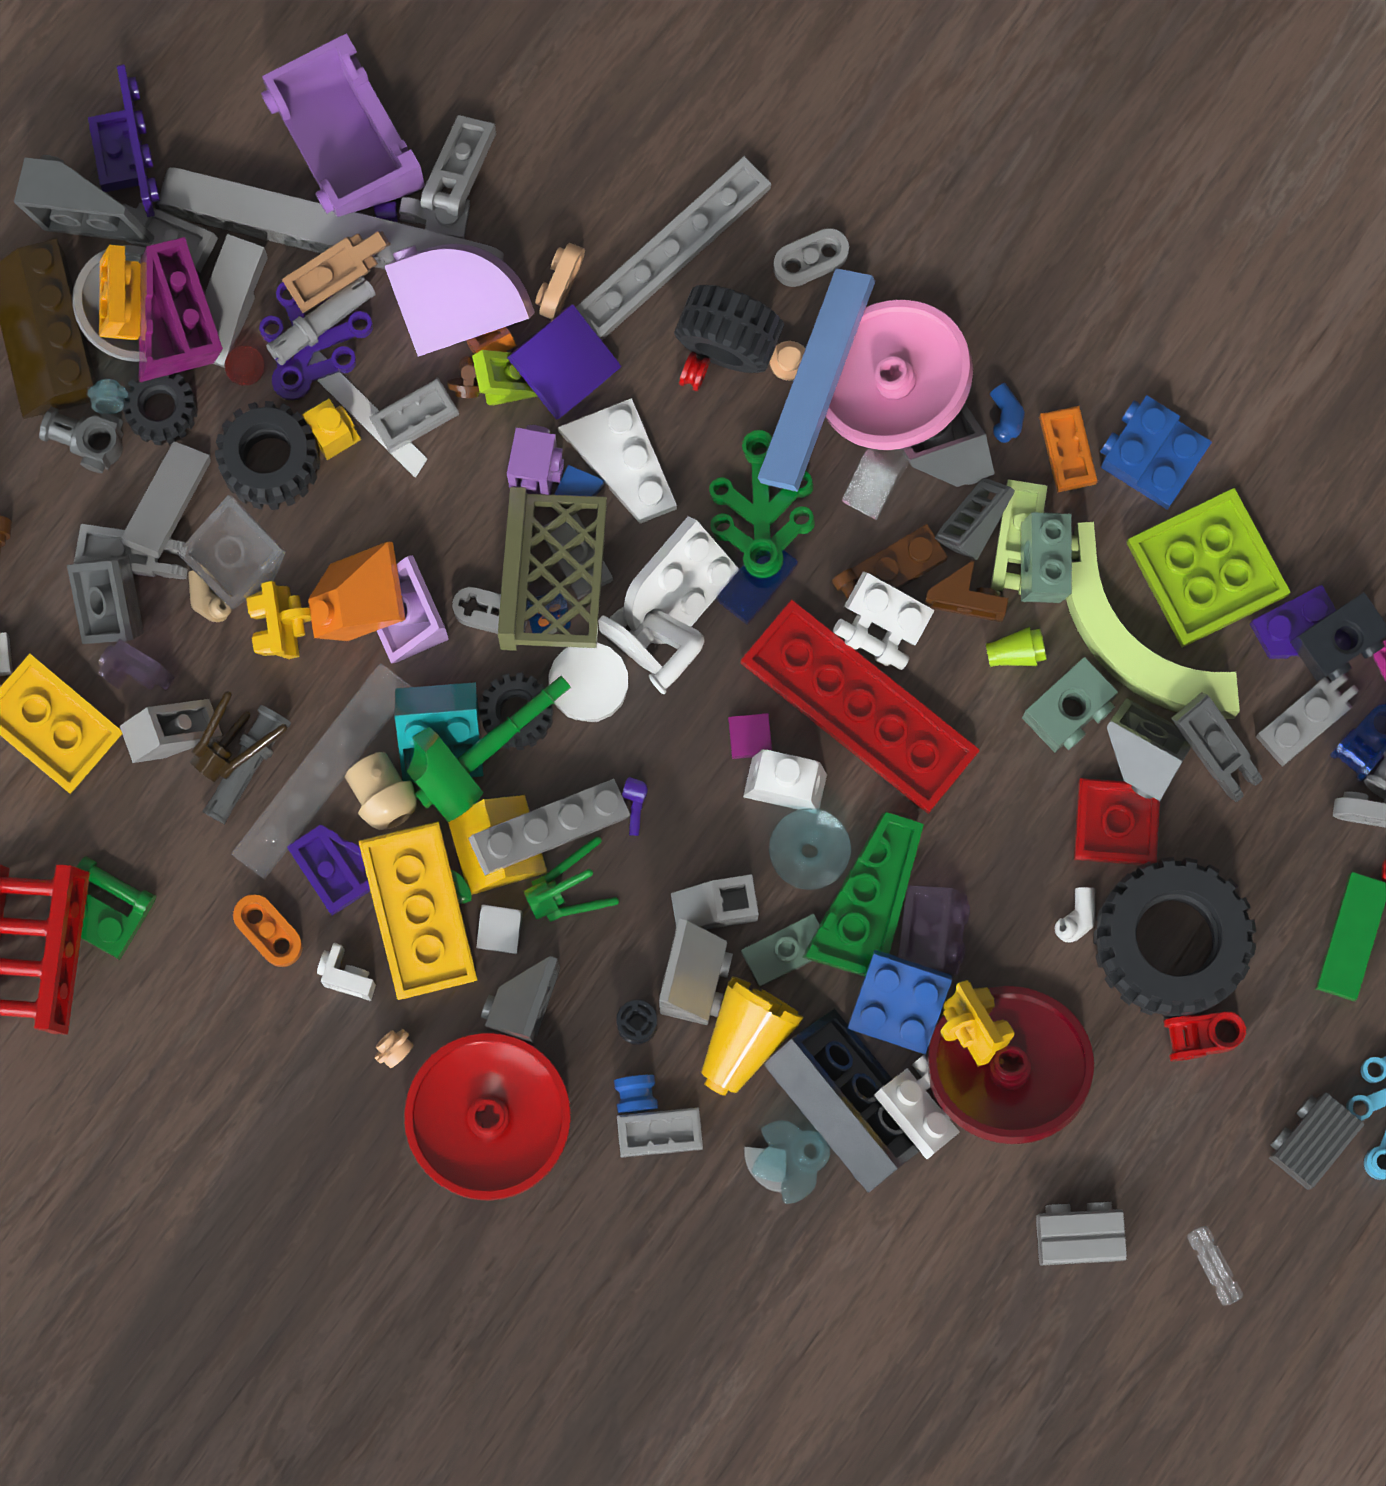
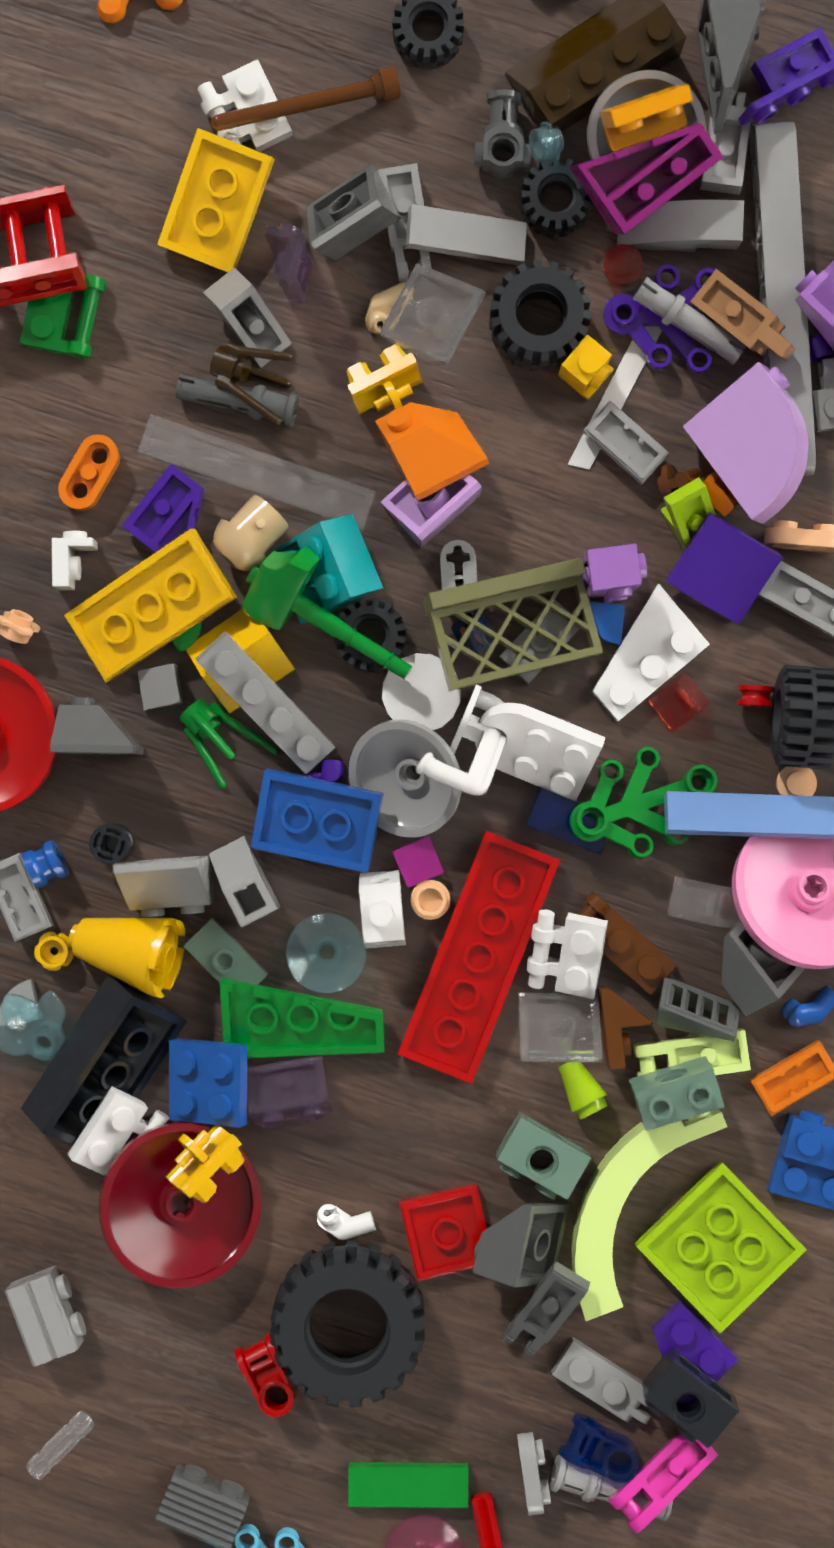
camera: 70 degrees right, 10 degrees up
none -> yellow plate [34,932,74,971]
none -> blue plate [250,768,384,873]
none -> light grey dish [349,720,462,837]
none -> light nougat plate [411,880,450,920]
none -> clear slope [518,993,603,1062]
none -> clear red slope [649,673,710,732]

